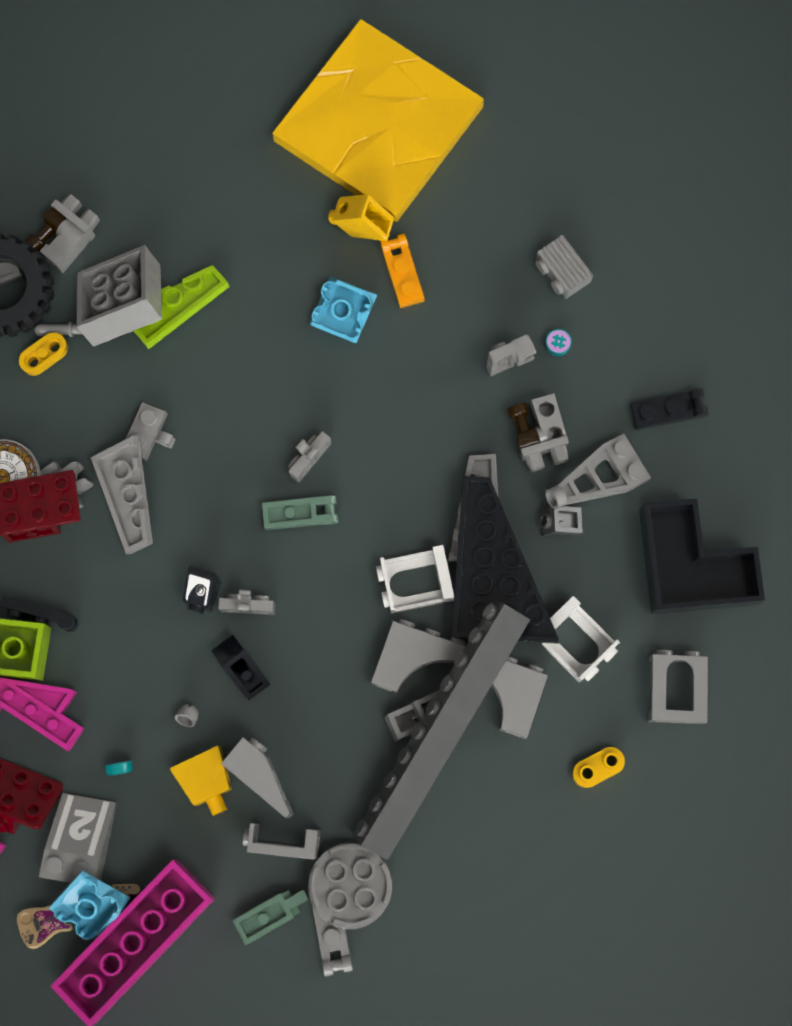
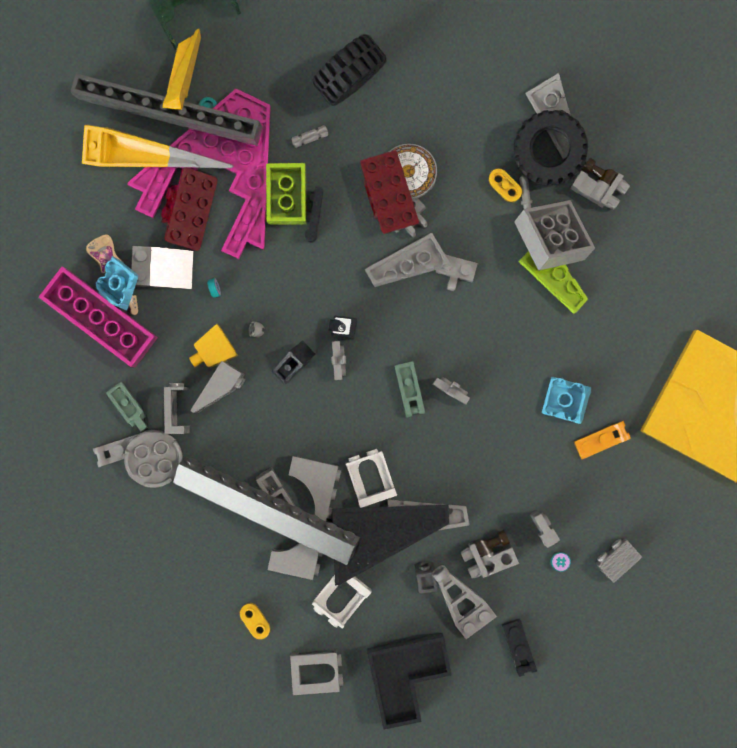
camera: 80 degrees right, 10 degrees up
yellow torso [328,194,394,241] -> none

